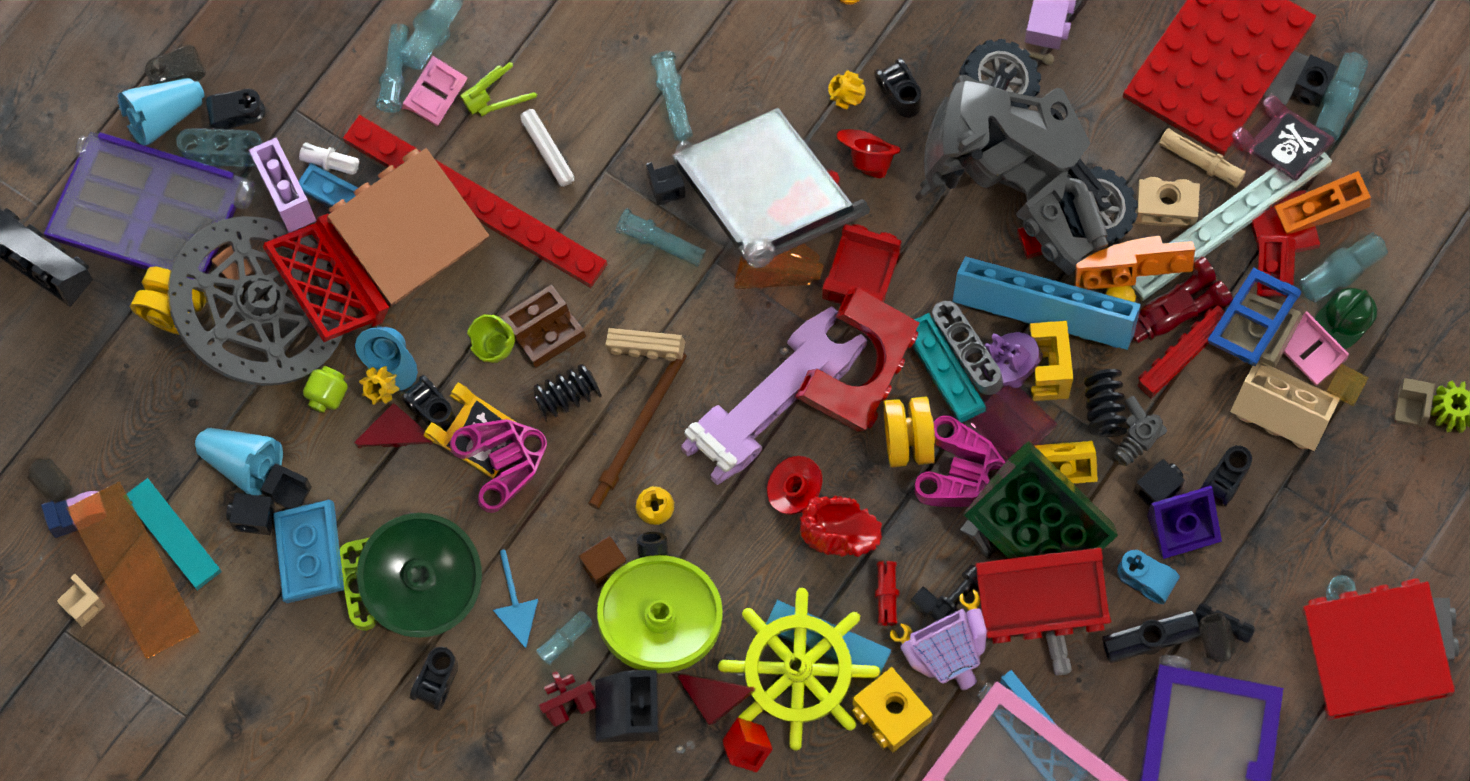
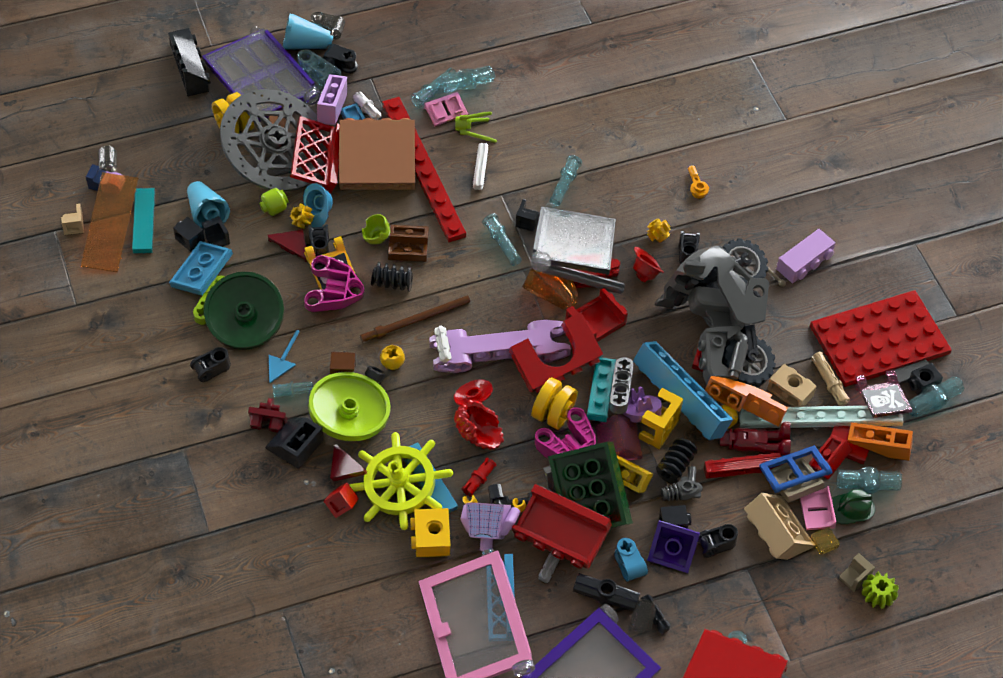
camera: 30 degrees right, 15 degrees down
tan piece [605,328,685,361] -> none

